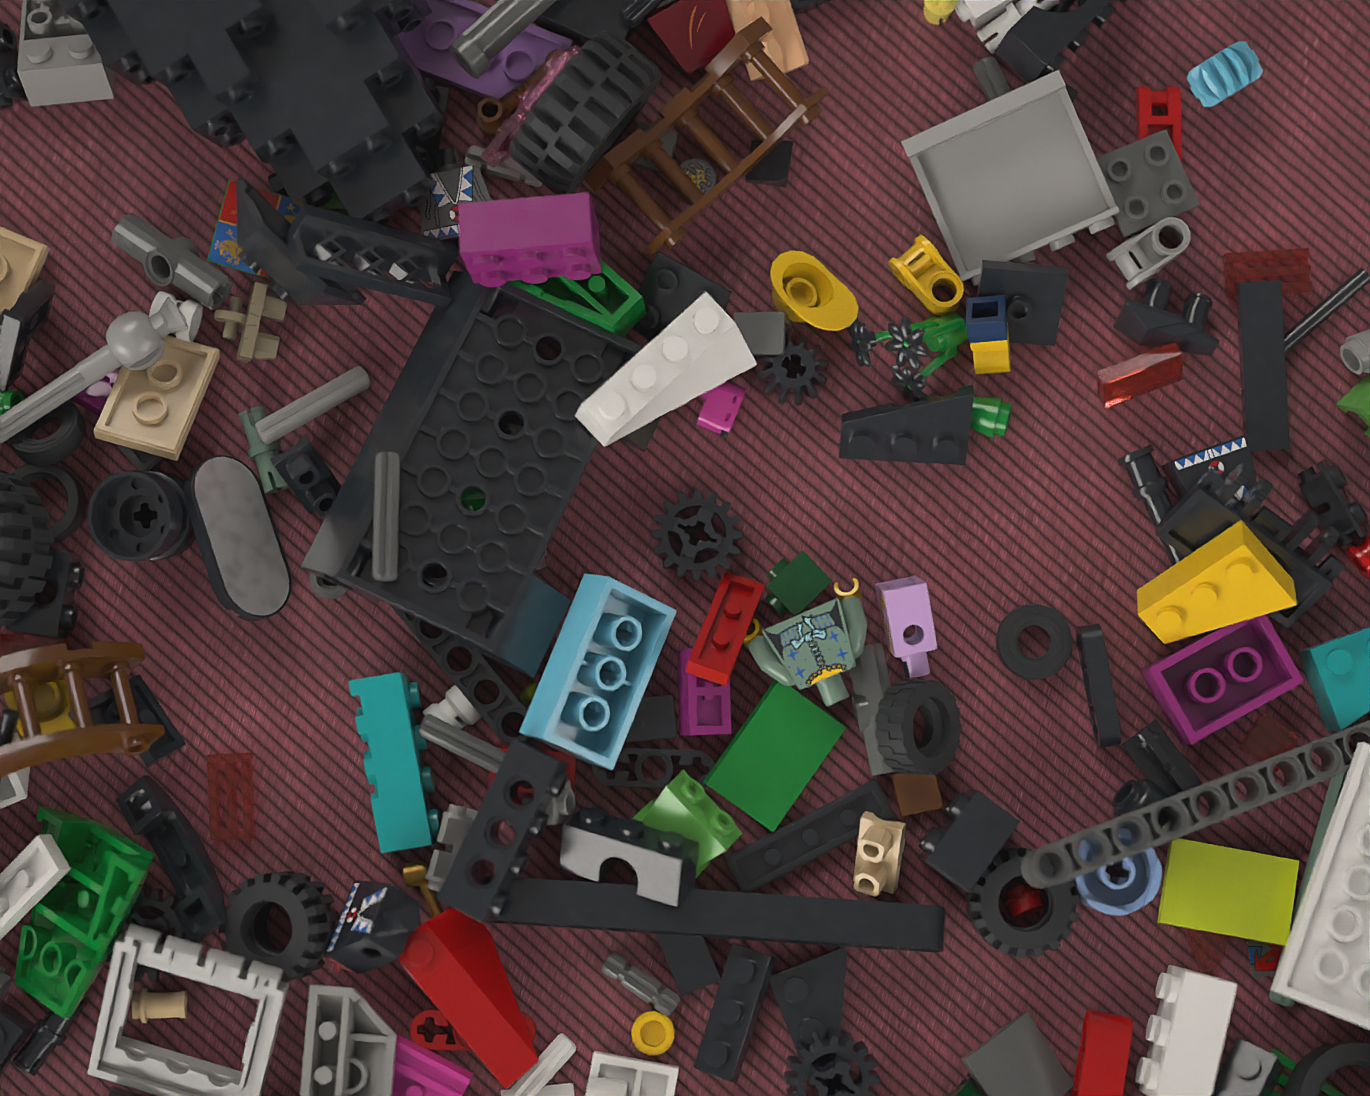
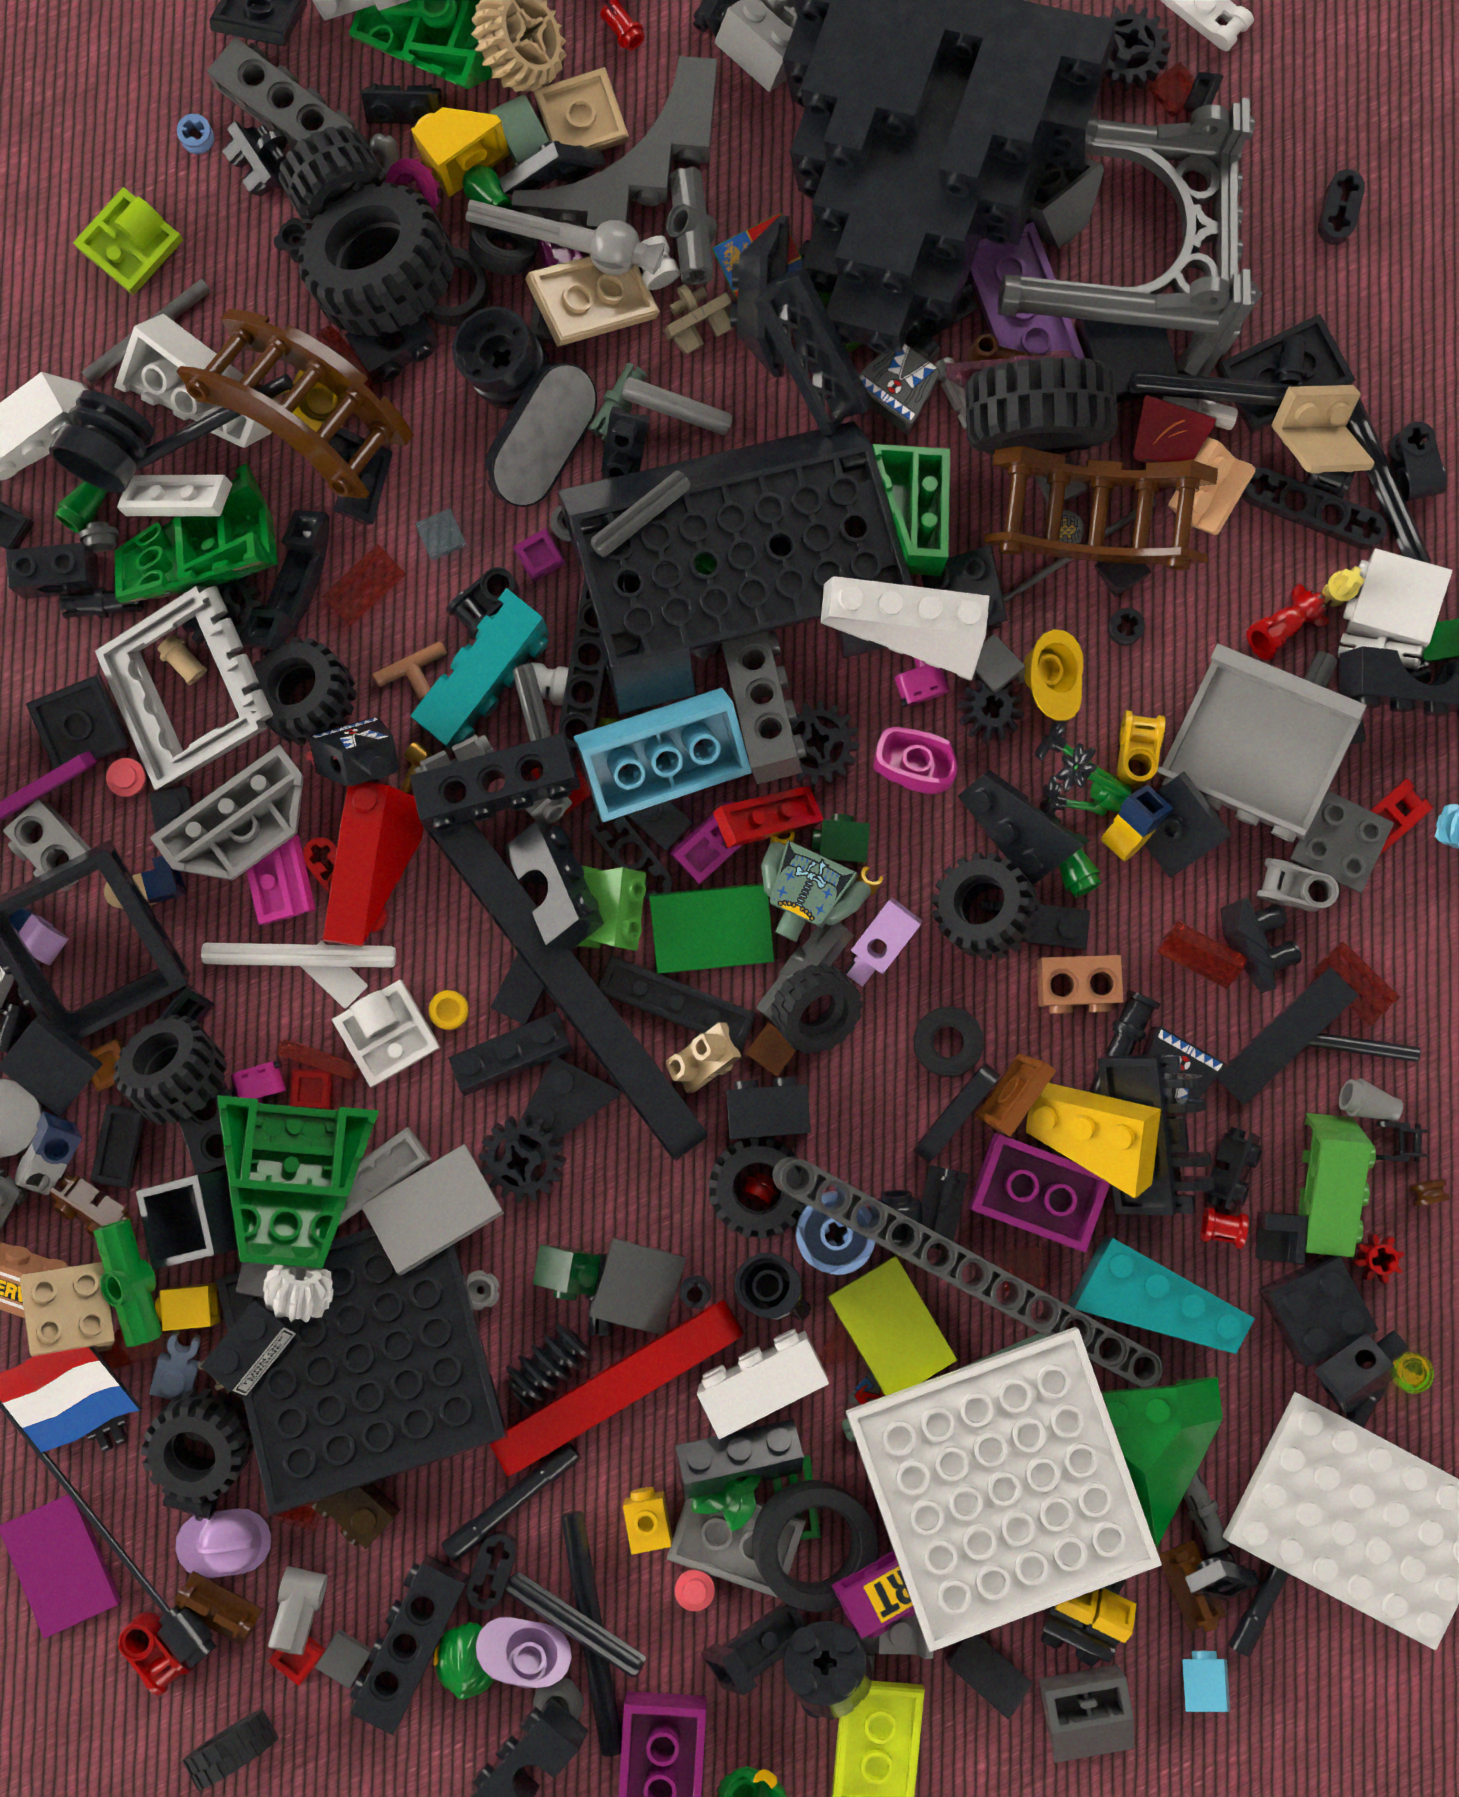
camera: 55 degrees right, 0 degrees up
magenta brick [458,193,601,287] -> none
dark grey axle [601,952,680,1016] -> none
none -> nougat piece [372,641,447,701]
none -> clear light blue tile [415,508,467,561]
none -> black piece [446,567,520,640]
none -> dark grey arch [512,56,718,230]
none -> magenta tile [513,528,566,582]
none -> black pin [680,1275,712,1308]
none -> dark grey brick [722,632,807,784]
none -> black hat [735,1253,811,1320]
none -> dark pink piece [873,727,957,794]
none -> black tyre [932,853,1040,960]
none -> dark orange tile [975,1053,1057,1137]
none -> black hinge [980,900,1091,950]
none -> dark grey piece [1003,498,1158,603]
none -> nougat brick [1036,955,1123,1014]
none -> black bush [1107,608,1145,646]
none -> red animal [1246,584,1330,660]

